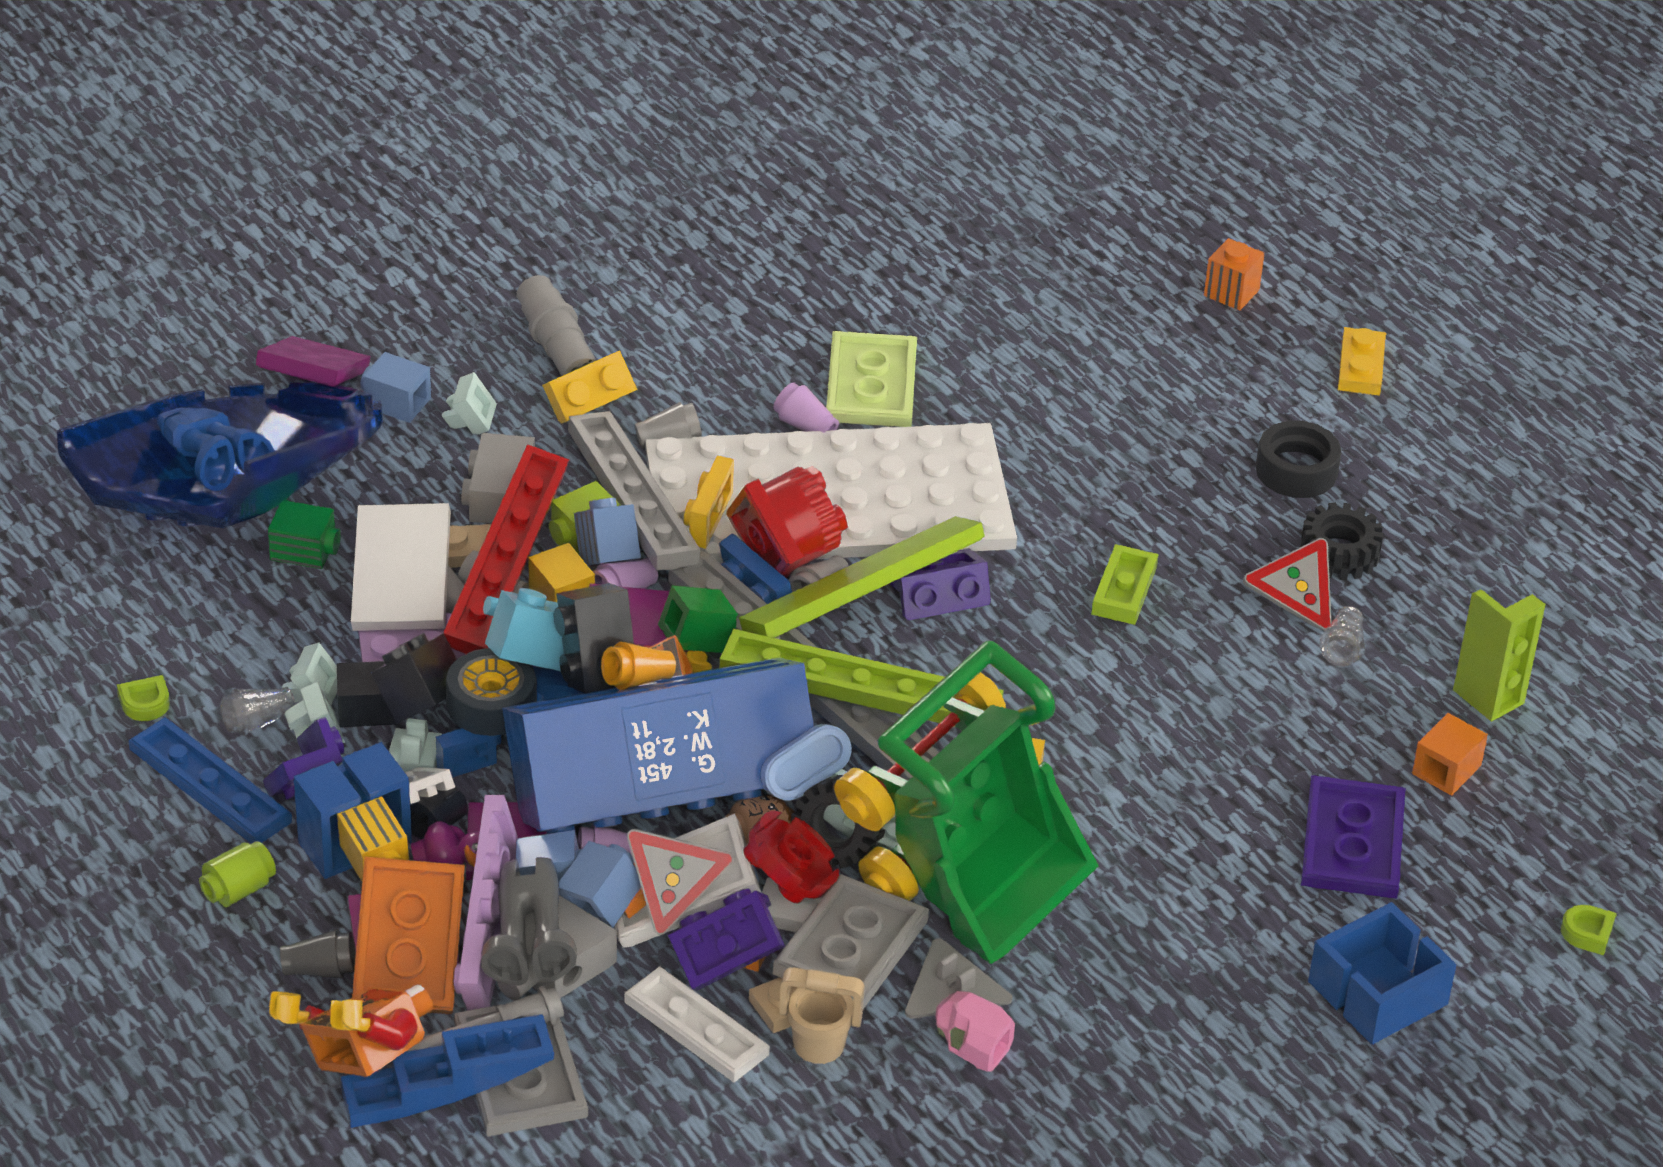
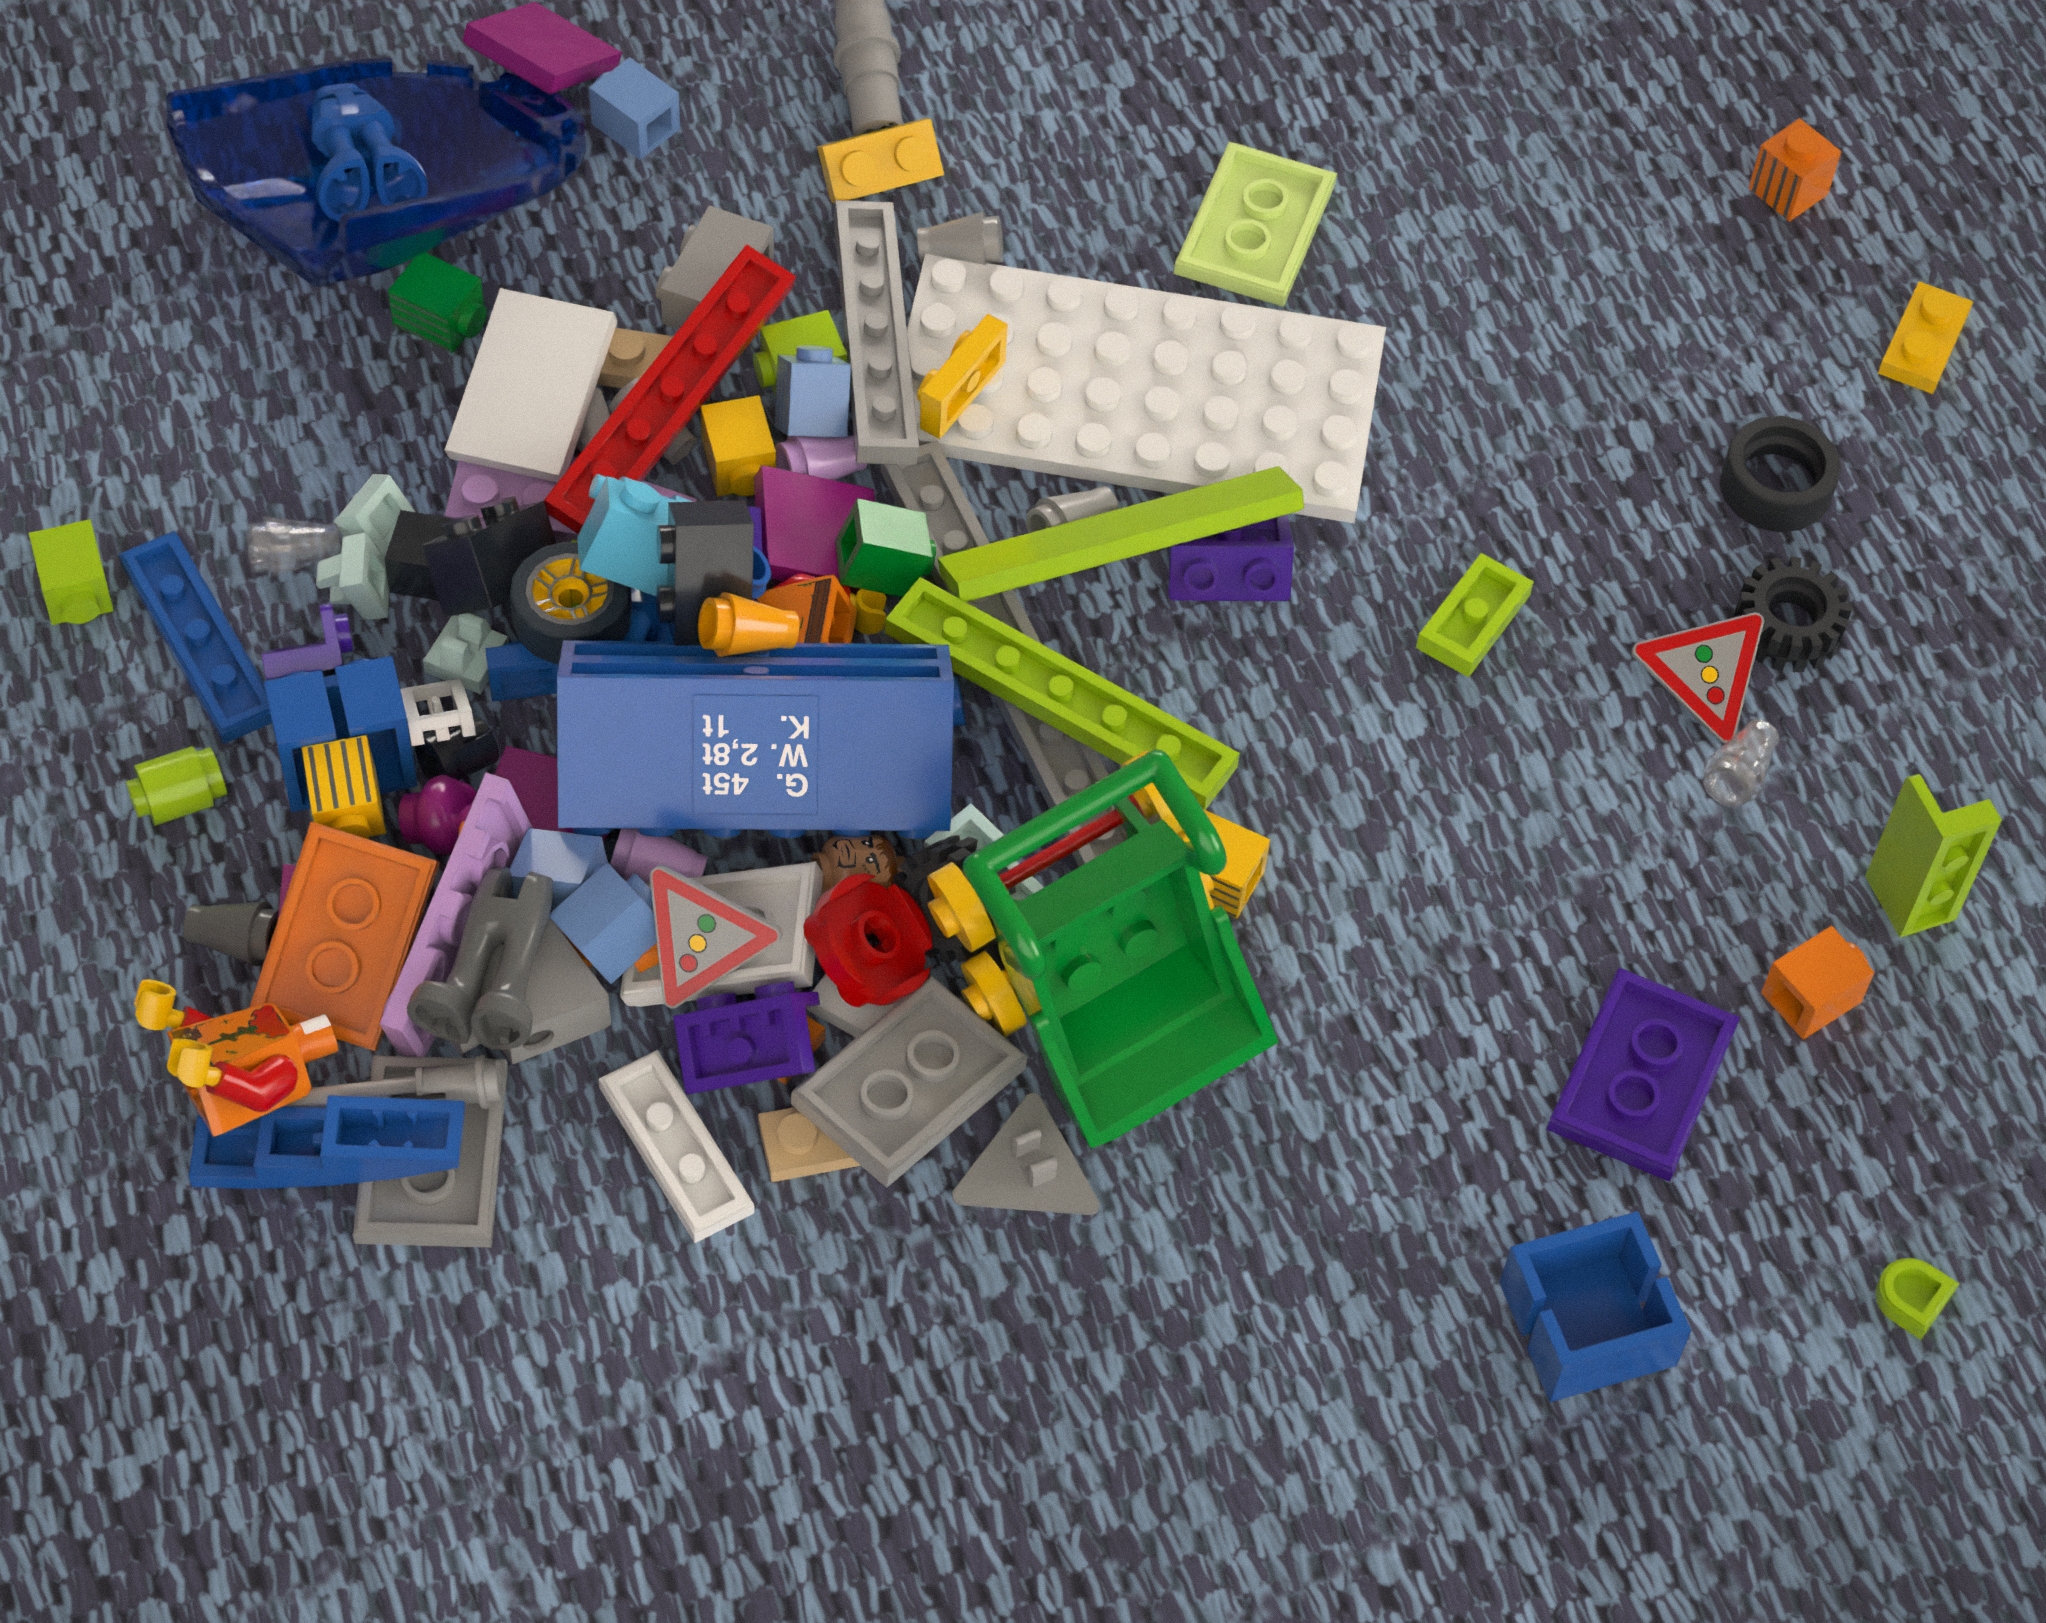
camera: 15 degrees right, 15 degrees up
lime tile [117,675,170,721] -> none
light aqua tile [442,373,497,434] -> none
blue plate [719,533,792,604] -> none
red piece [726,466,848,579] -> none
light blue tile [761,724,852,800] -> none
lavender cone [774,383,839,433] -> none
tan piece [779,967,864,1064] -> none
bright pink rock [935,991,1015,1072] -> none
none -> lime brick [29,519,114,625]

